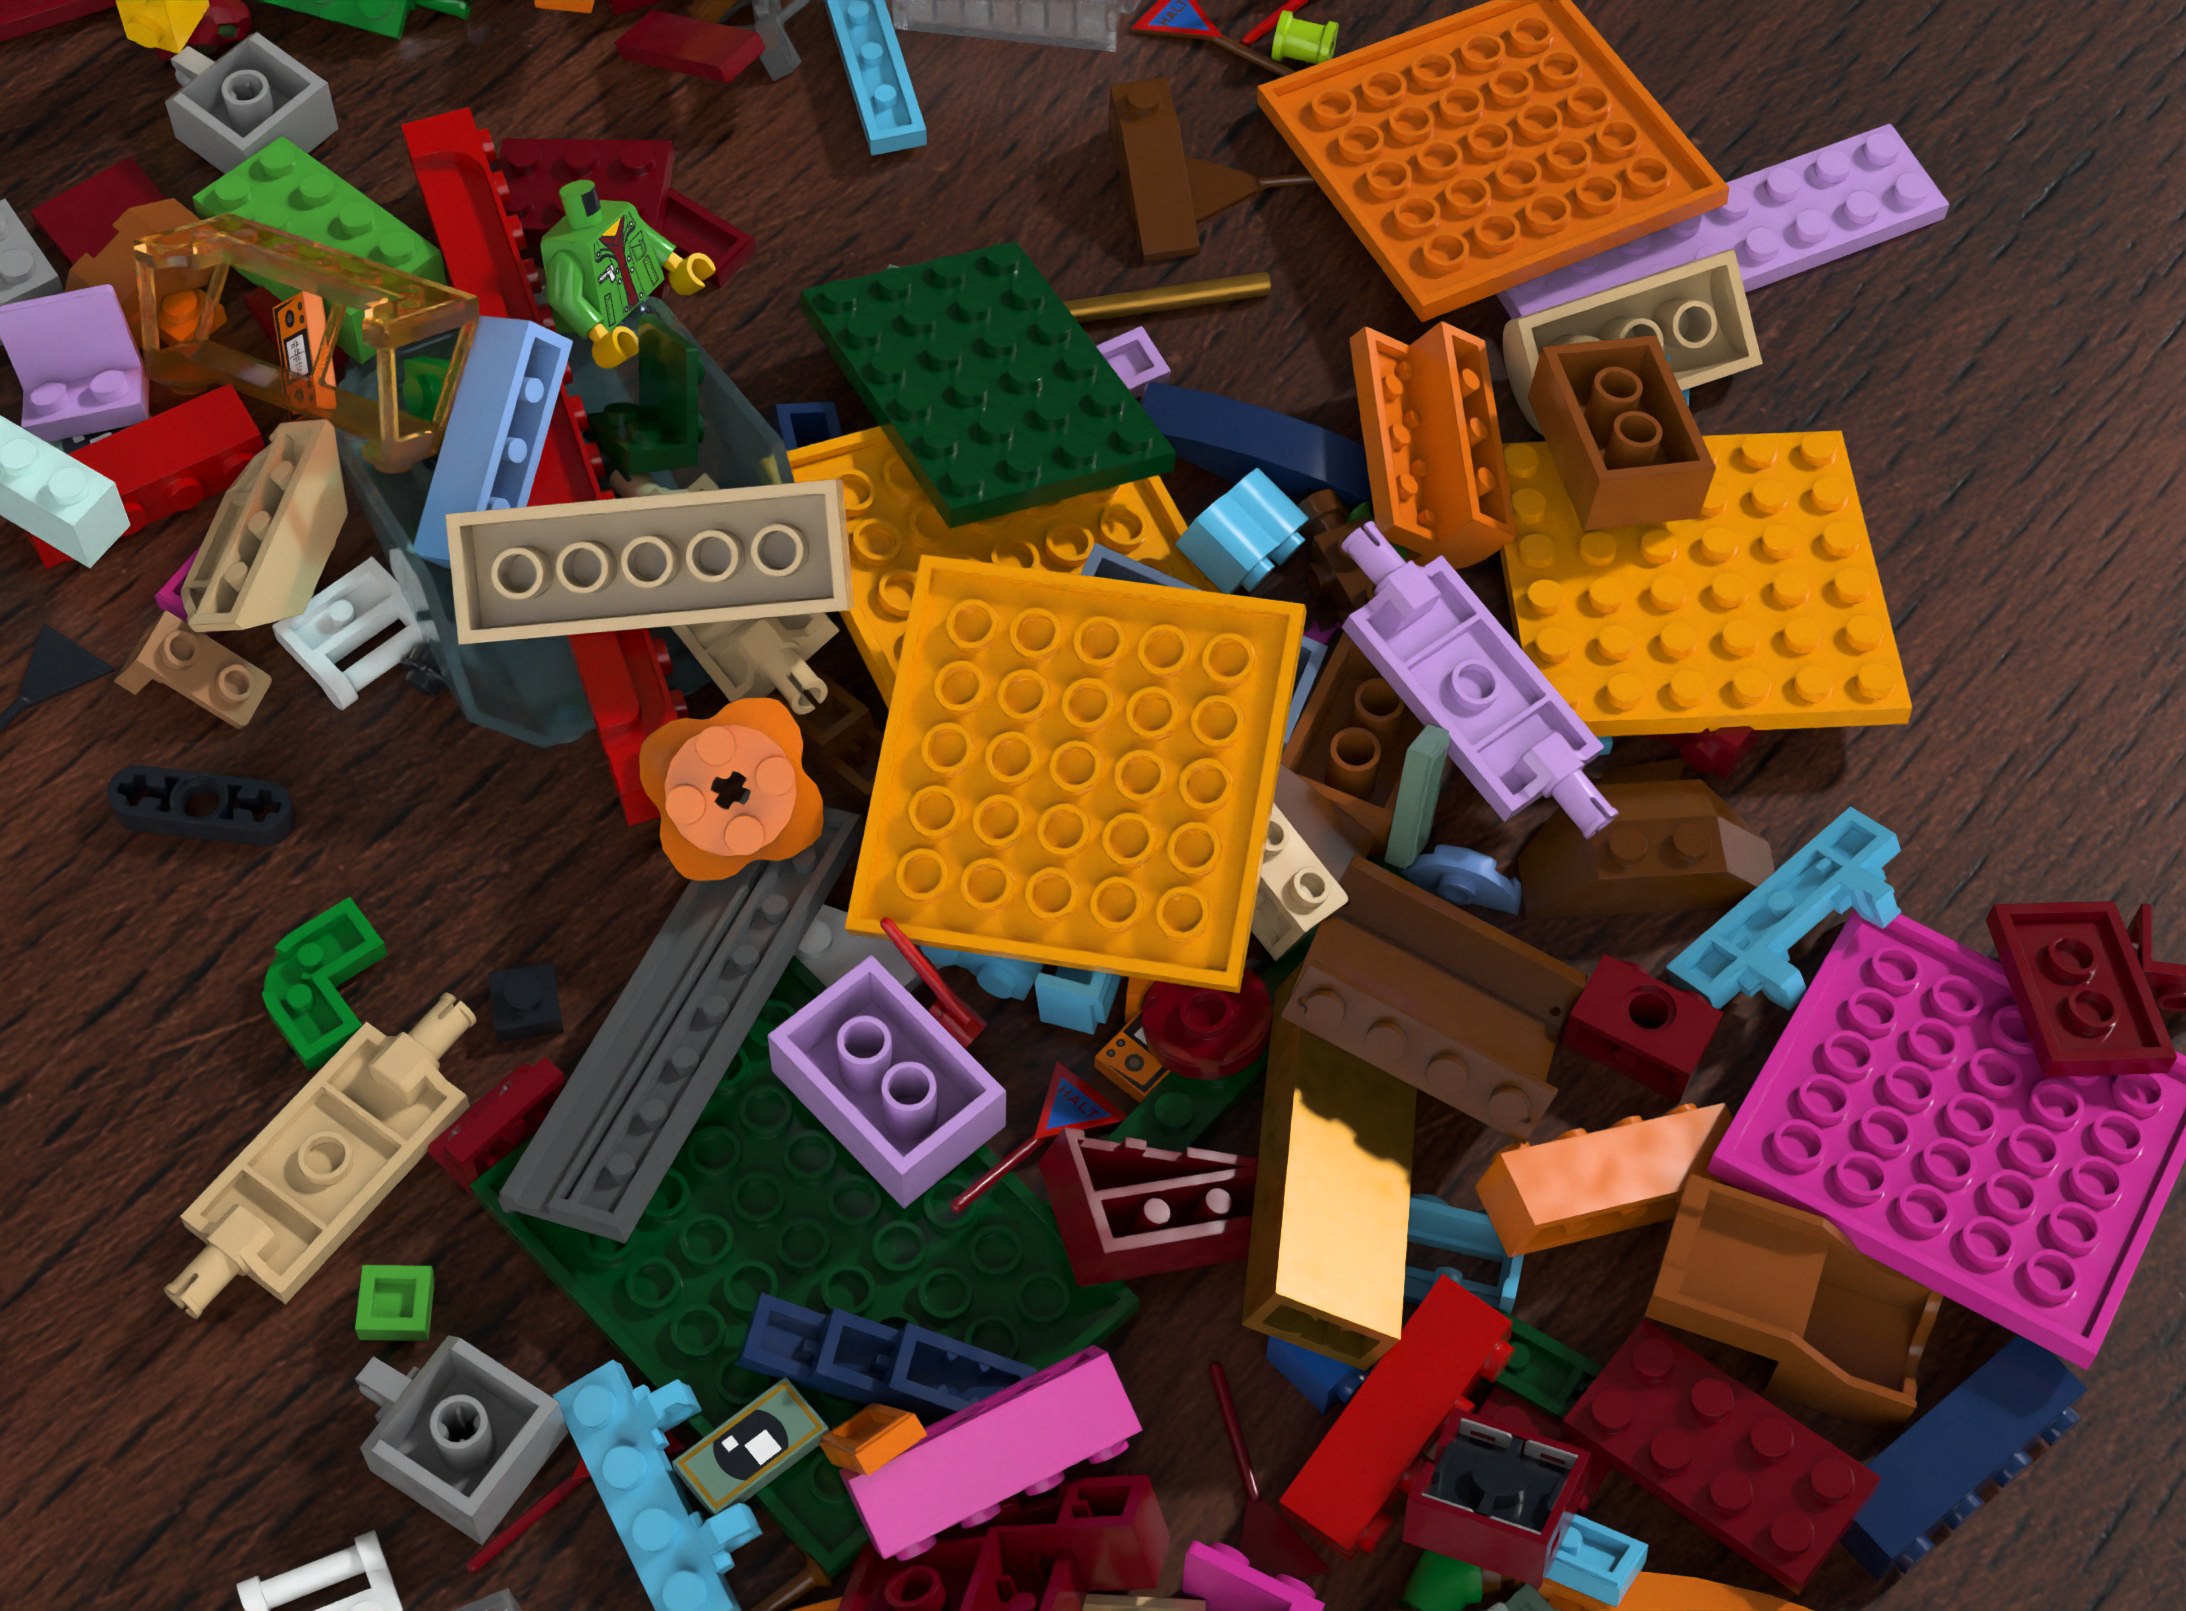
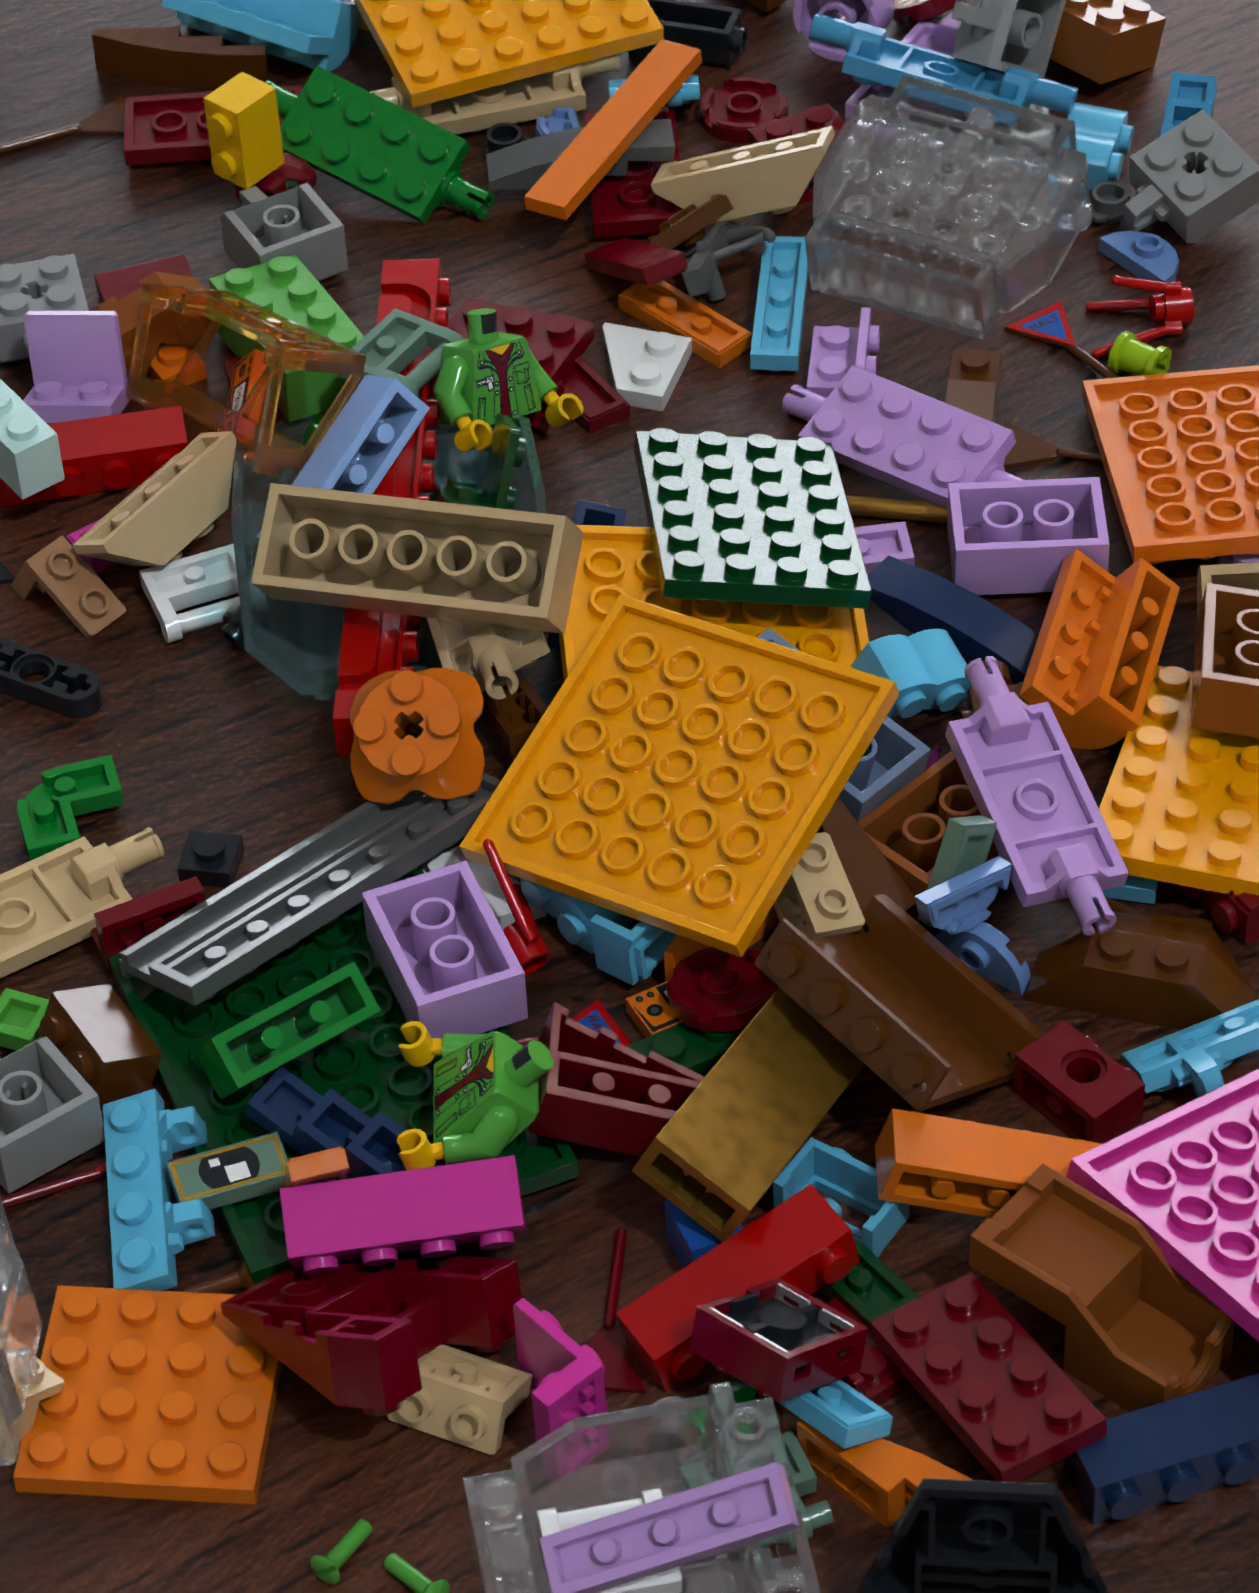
camera: 25 degrees right, 15 degrees down
none -> reddish brown brick [38,984,162,1105]
none -> green brick [193,961,381,1100]
none -> sand green plate [337,308,464,397]
none -> bright green torso [397,1021,553,1170]
none -> white wing [602,322,692,412]
none -> orange tile [618,281,752,369]
none -> lavender plate [782,365,1024,509]
none -> lavender bracket [807,307,880,397]
none -> medium blue plate [914,856,1012,935]
none -> lavender brick [947,477,1110,596]

